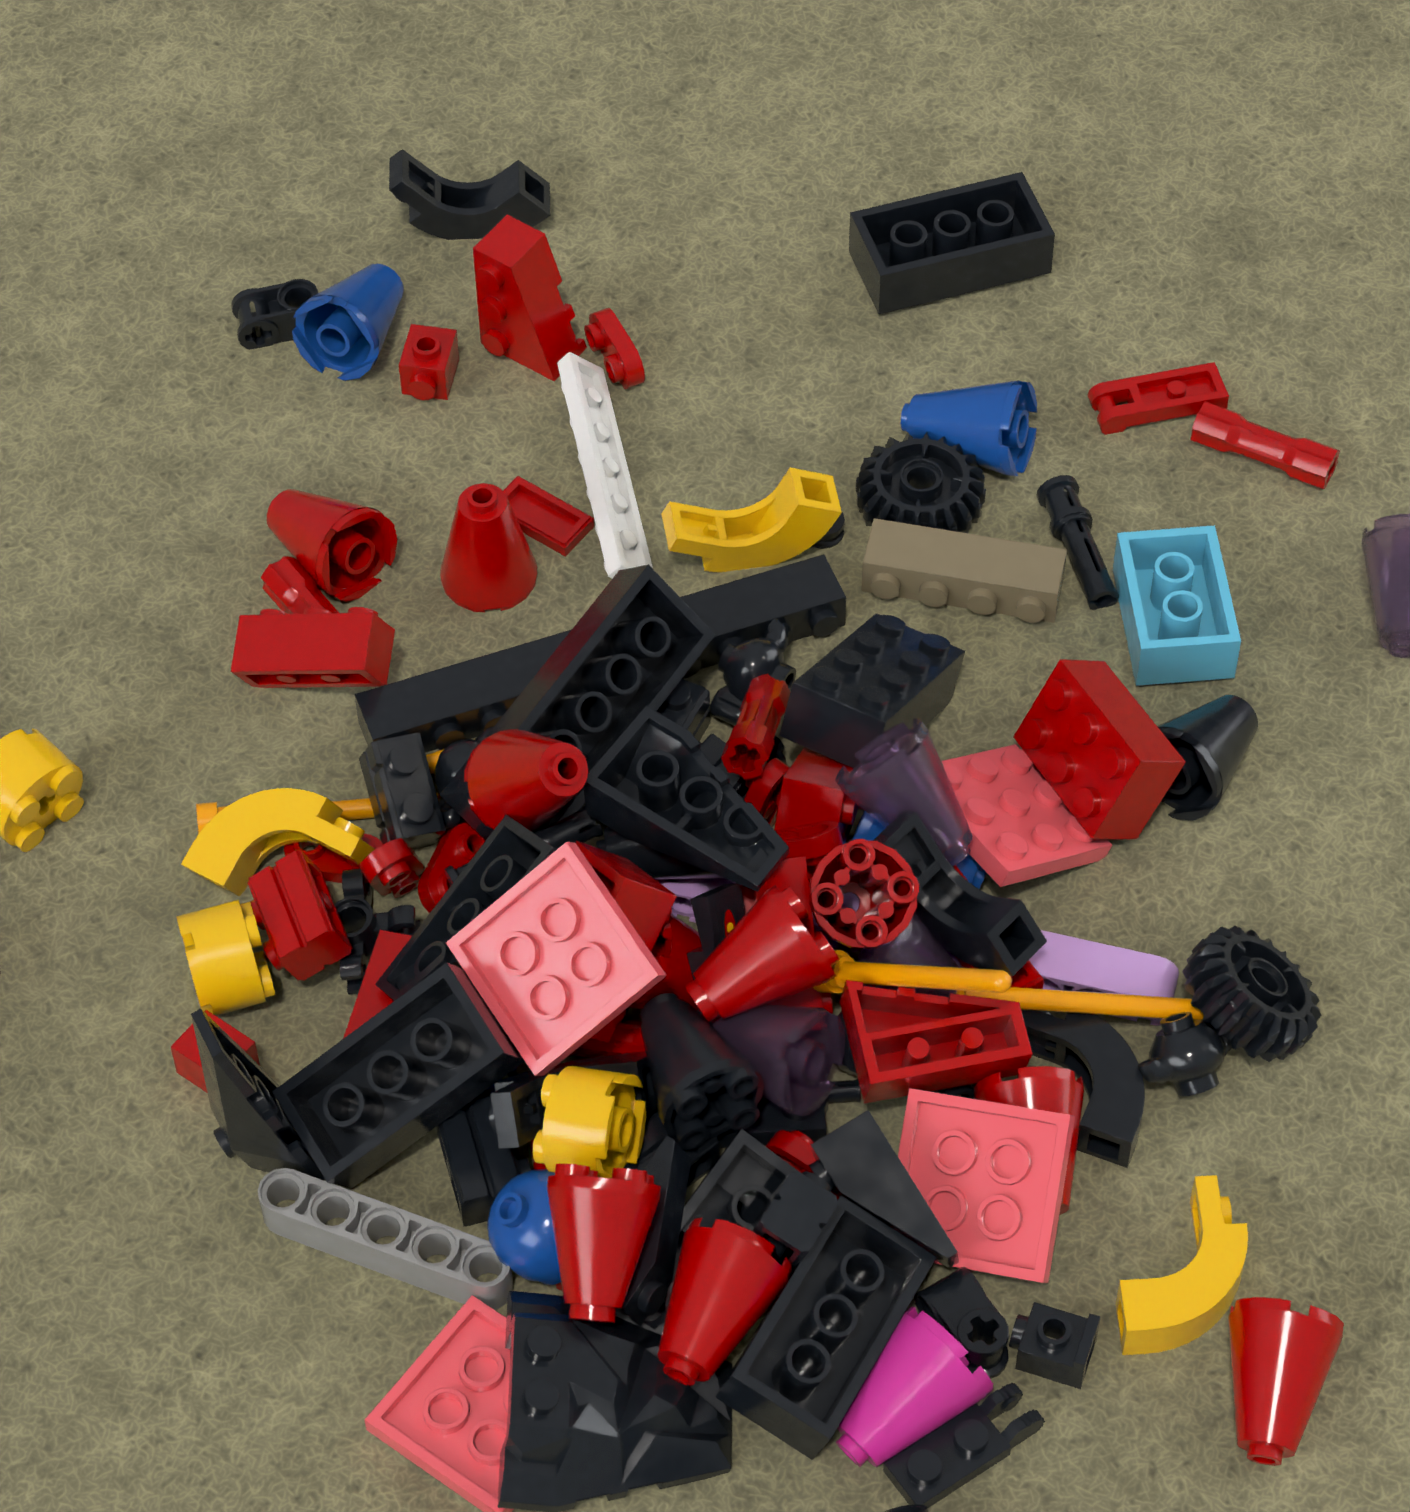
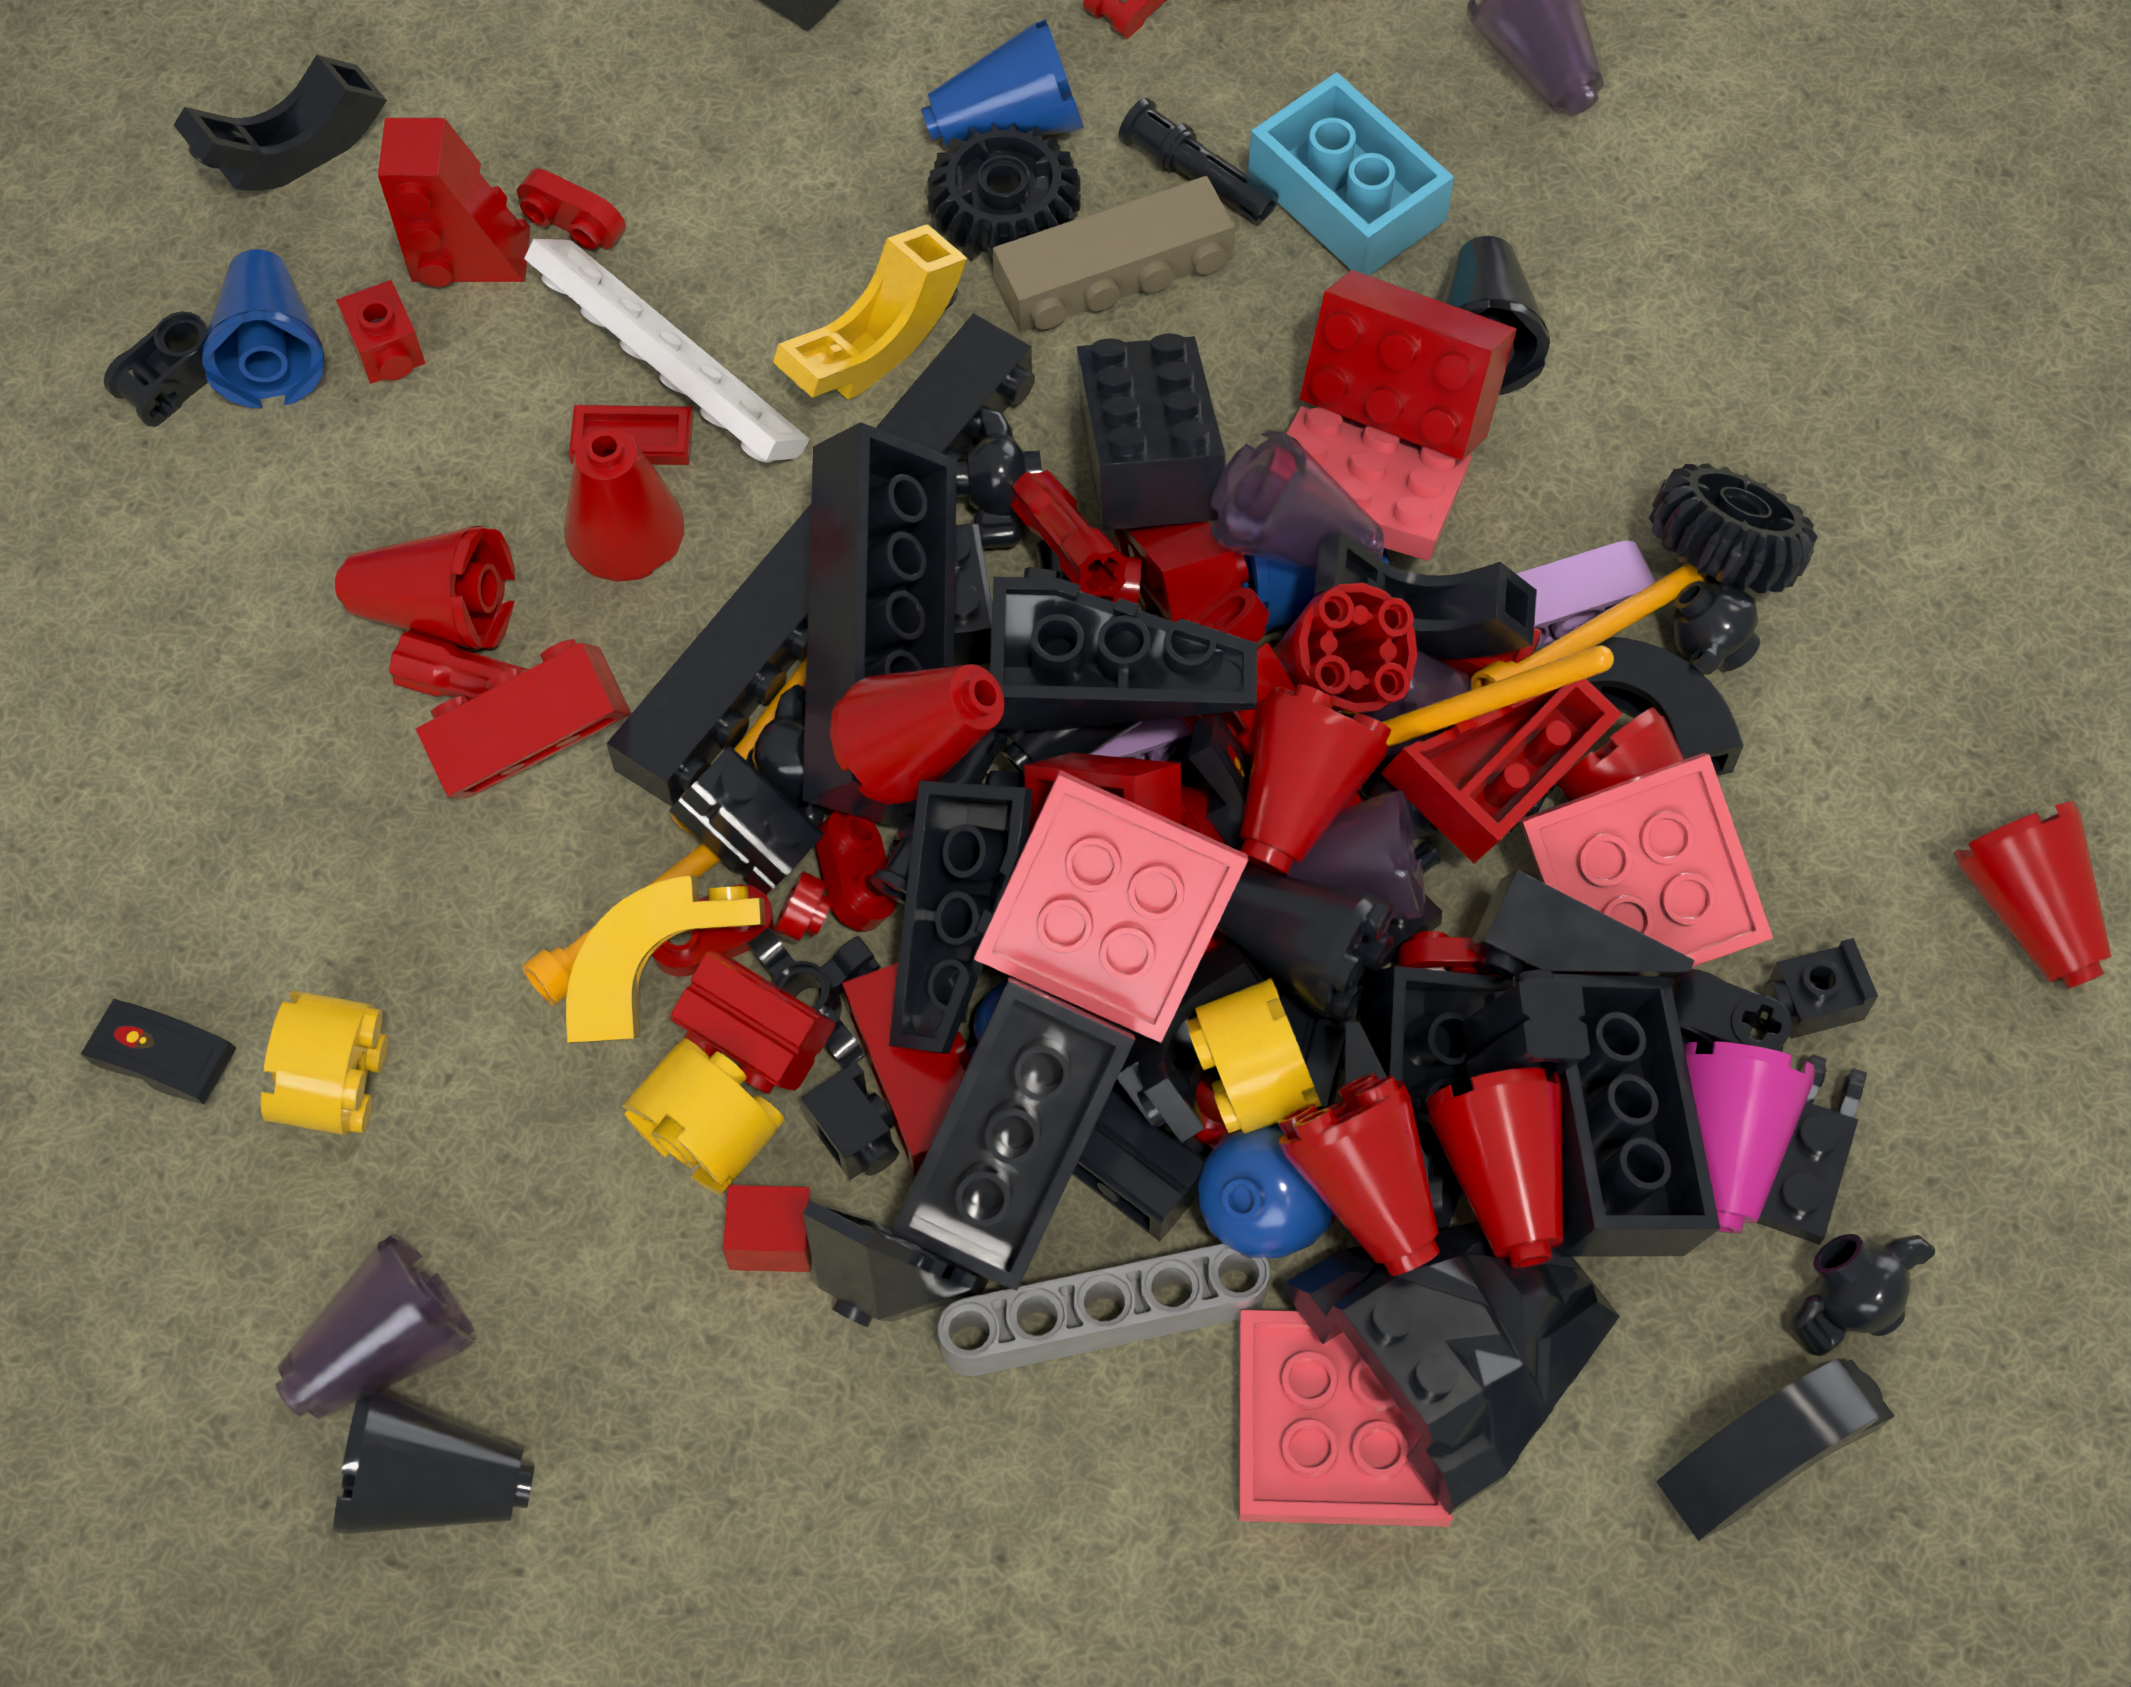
camera: 35 degrees left, 10 degrees up
yellow arch [1115,1175,1248,1355] -> none
none -> black brick [801,1061,900,1181]

